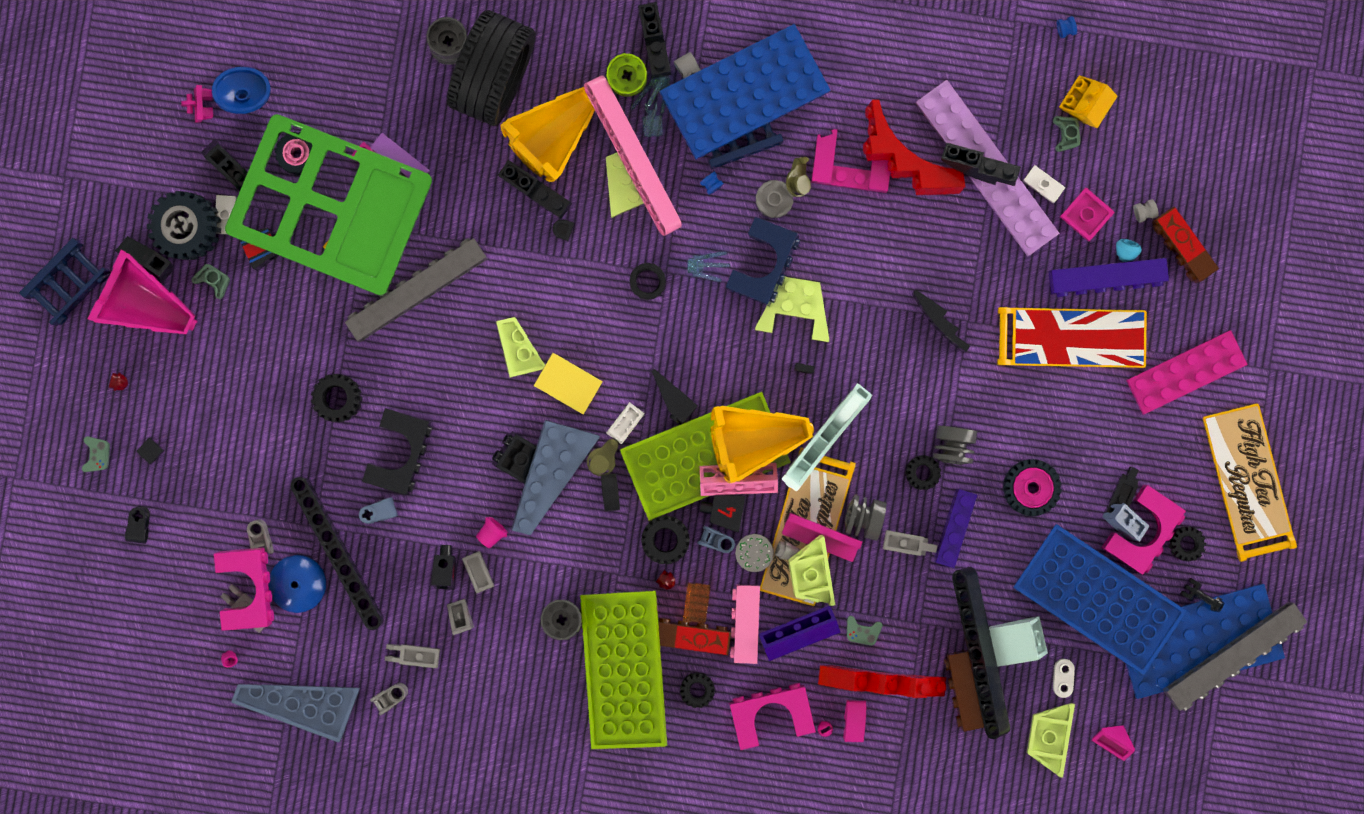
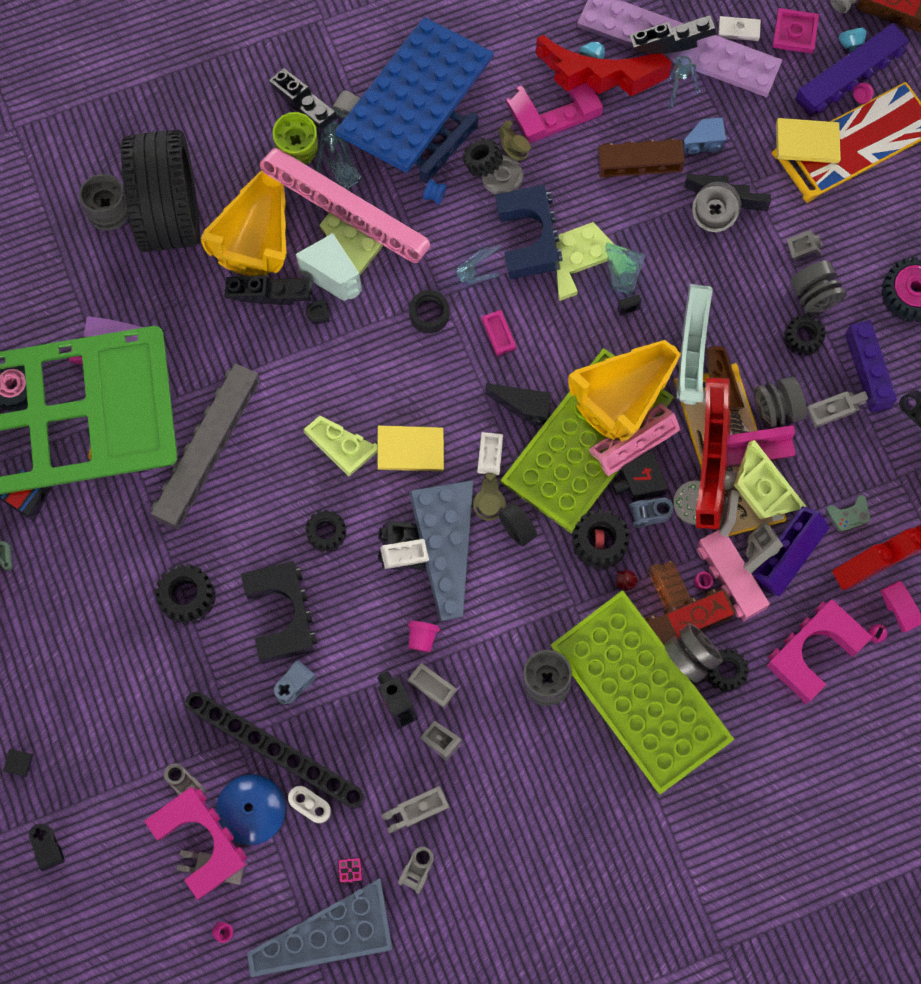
camera: 30 degrees left, 15 degrees down
none -> white plate [288,786,331,824]
none -> light aqua slope [296,233,362,301]
none -> black tyre [305,510,346,552]
none -> tile [337,857,363,884]
none -> white plate [380,539,429,569]
none -> black tyre [463,138,503,178]
none -> dark pink tile [481,310,517,357]
none -> medium azure cone [579,42,605,59]
none -> coral tile [593,529,605,550]
none -> reddish brown brick [597,138,685,178]
none -> clear light blue wing [605,242,646,295]
none -> flat silver wheel [664,623,723,683]
none -> clear light blue plant [669,56,700,109]
none -> medium blue slope [683,117,726,154]
none -> flat silver wheel [692,181,741,233]
none -> dark pink hinge [694,571,713,591]
none -> red arch [696,378,731,529]
none -> reddish brown wing [706,346,745,410]
none -> light grey tile [719,489,739,537]
none -> light grey wing [744,521,783,574]
none -> light yellow tile [776,118,841,163]
none -> light grey bracket [787,230,823,260]
none -> dark pink plate [853,83,874,104]

